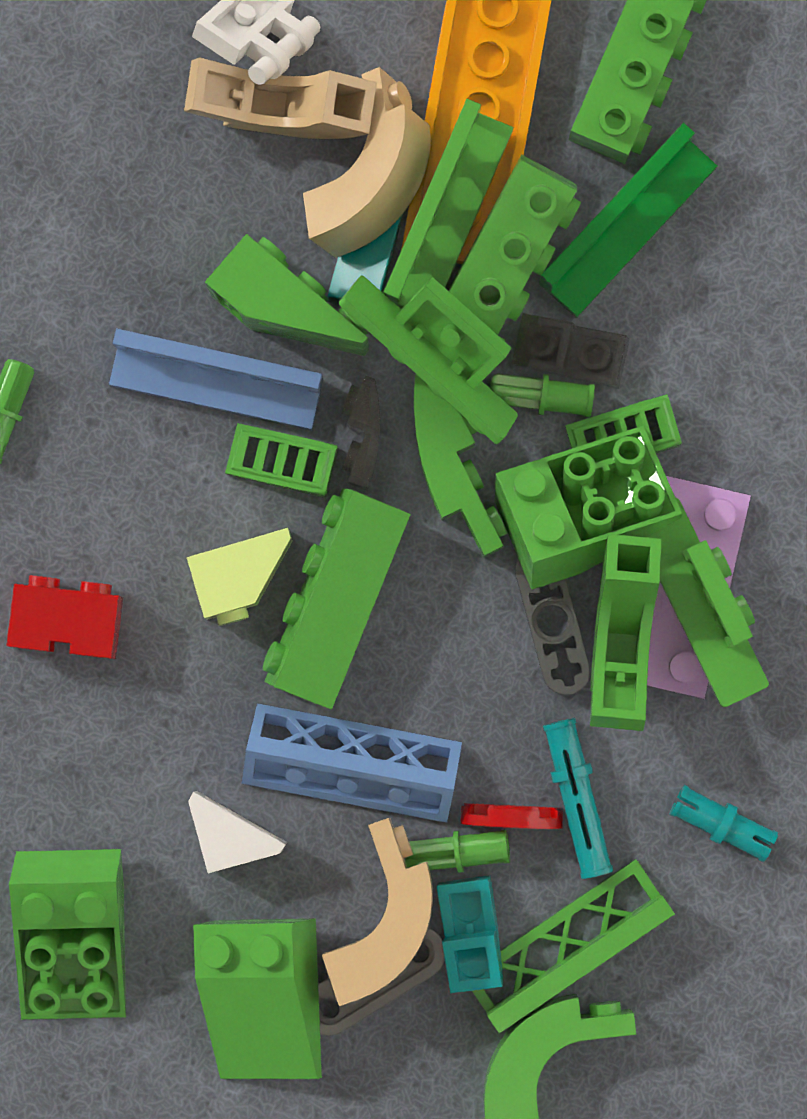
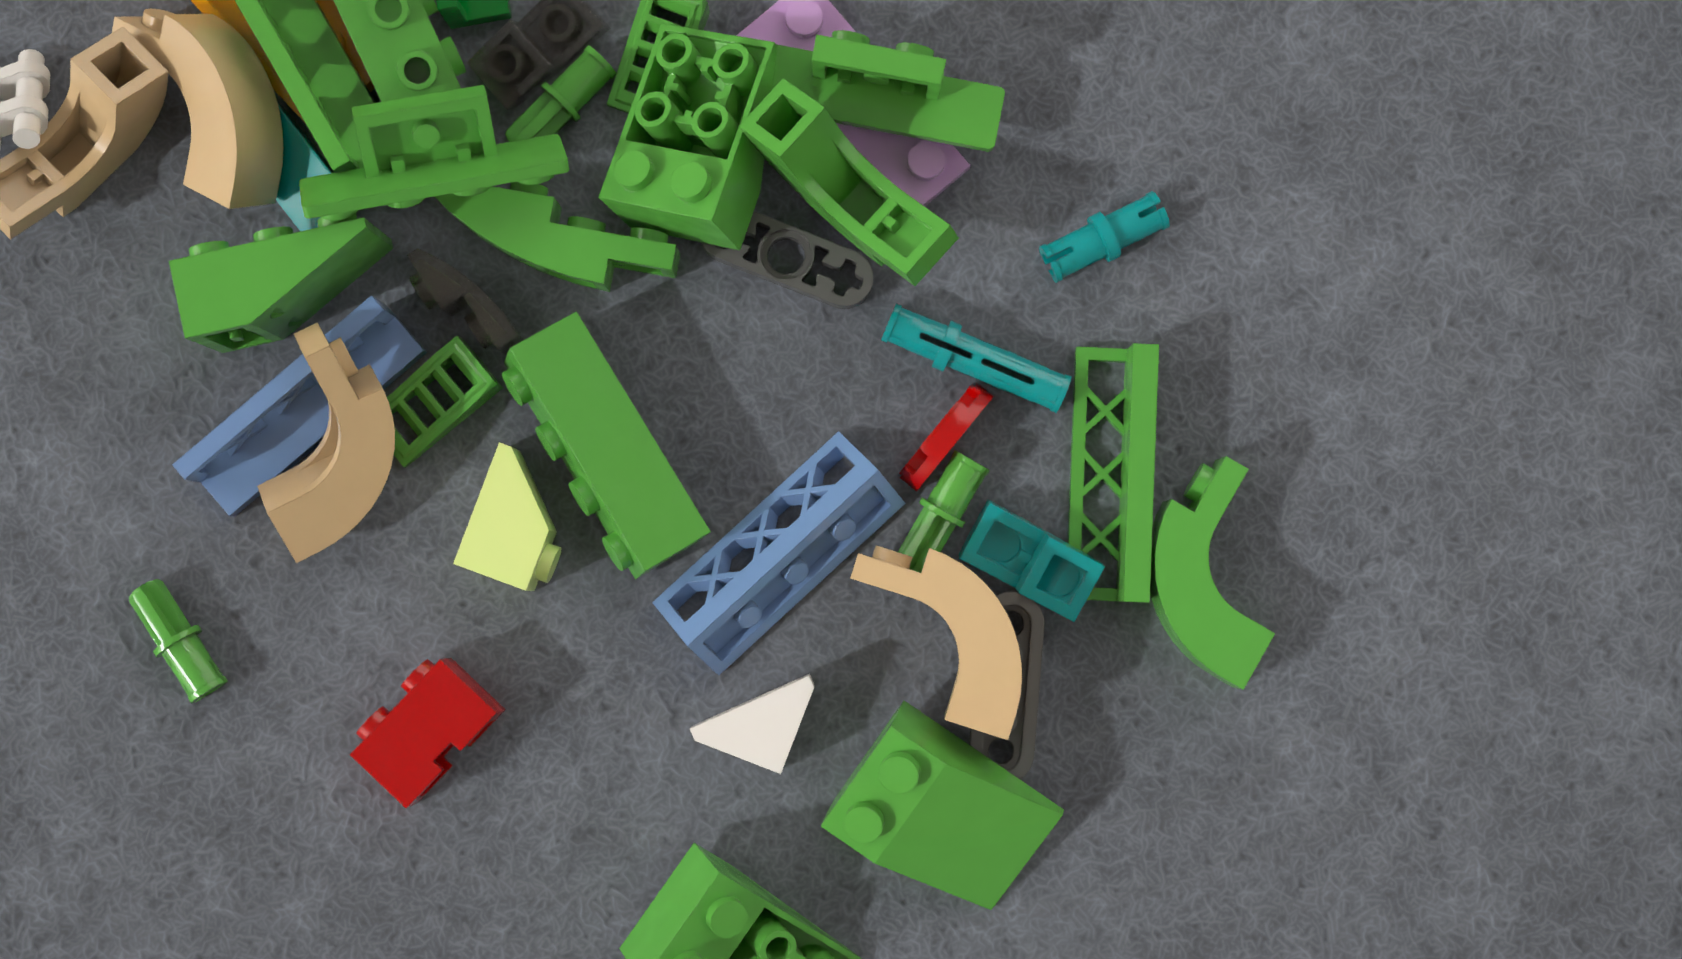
camera: 60 degrees left, 0 degrees up
none -> tan arch [257,322,395,563]

